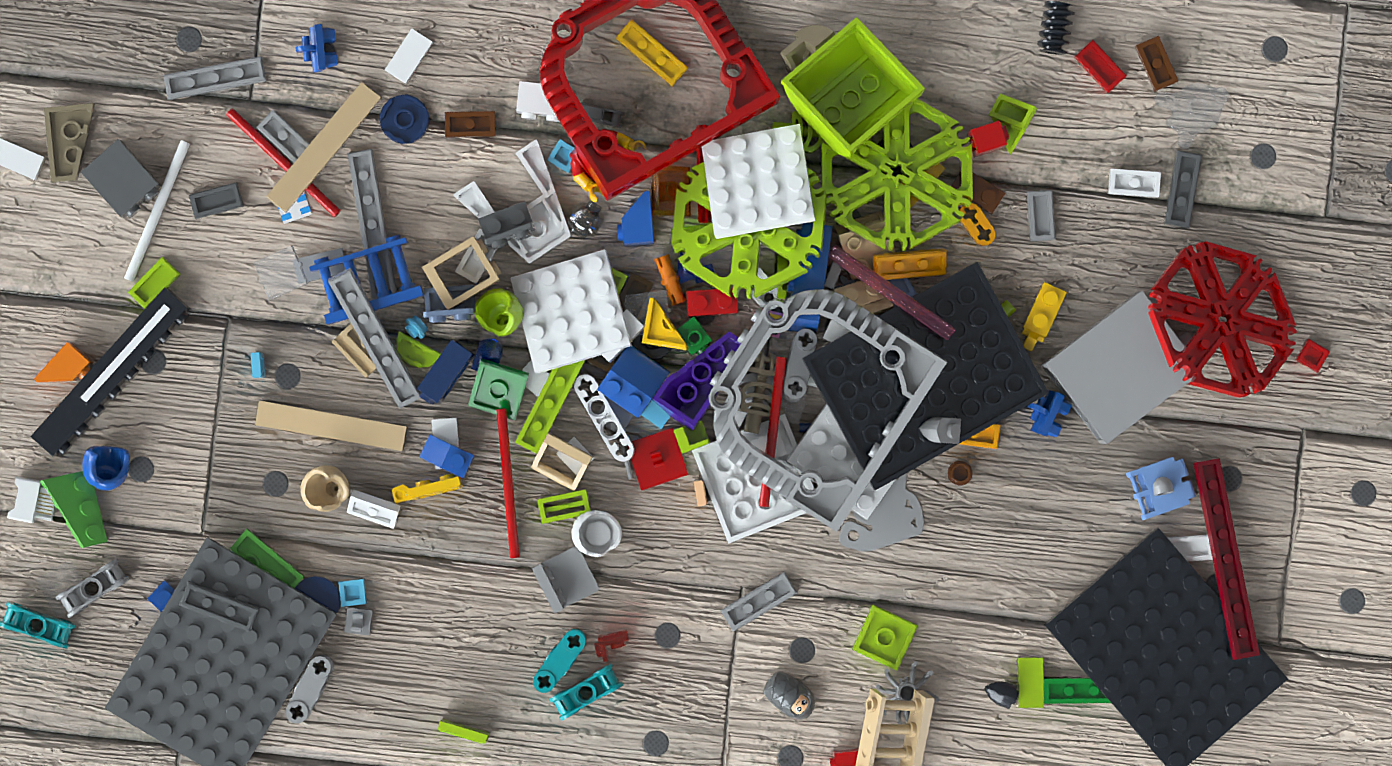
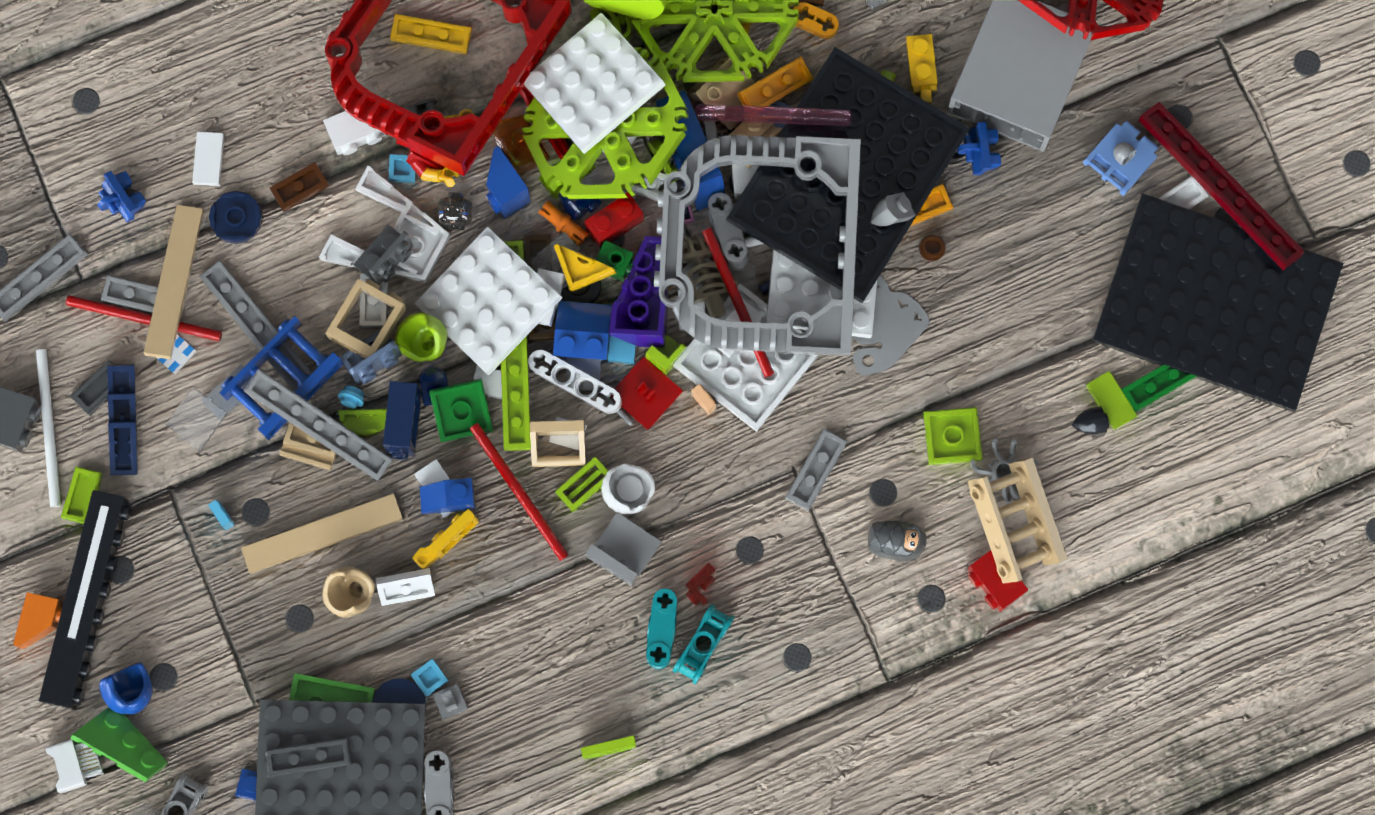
camera: 25 degrees left, 10 degrees down
none -> dark blue slope [107,364,138,476]

